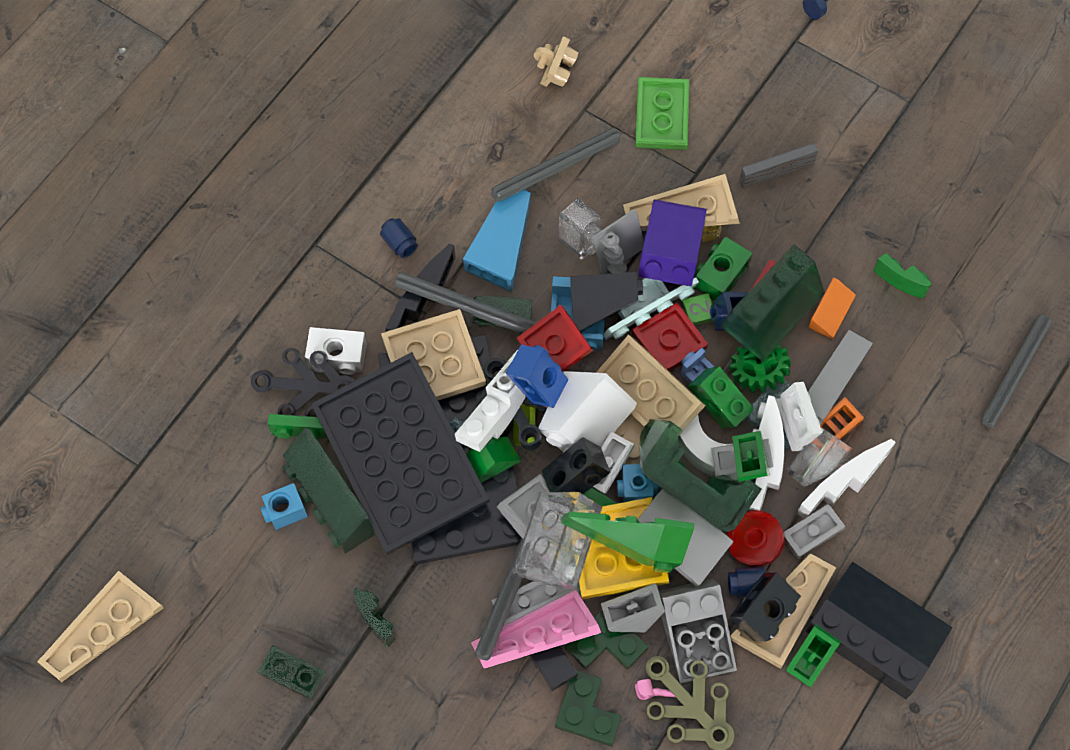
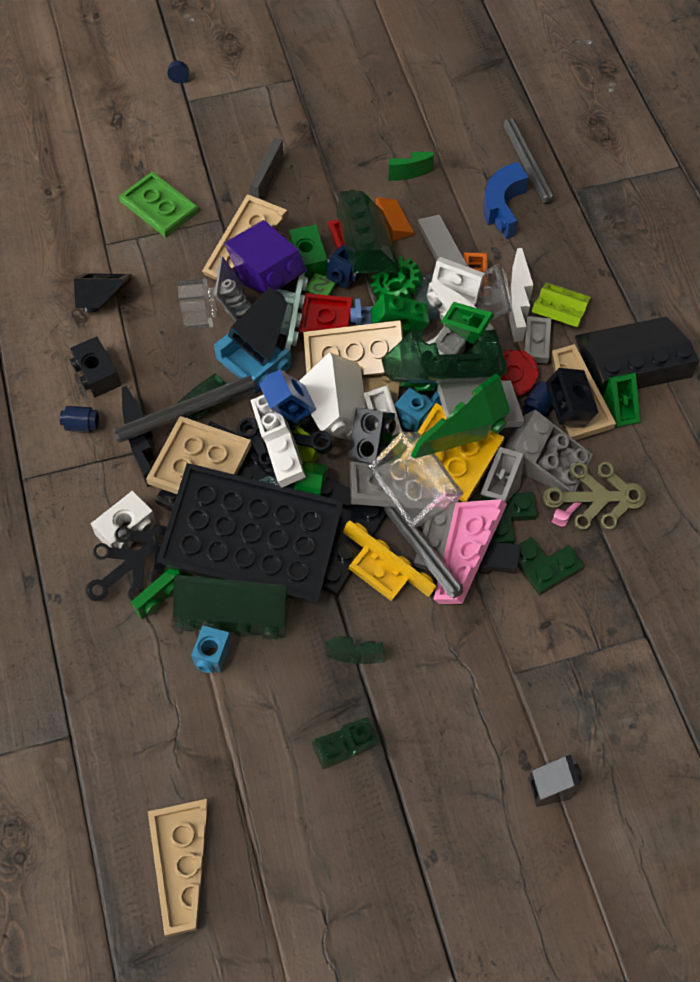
camera: 50 degrees left, 5 degrees down
dark azure slope [463,189,531,292] -> none
dark grey axle [491,128,621,202] -> none
red plate [517,305,594,372] -> none
tan hips [534,36,579,87] -> none
none -> black brick [69,336,122,398]
none -> black slope [74,273,132,312]
none -> yellow bracket [343,520,437,601]
none -> blue arch [483,162,529,239]
none -> lime slope [532,282,591,327]

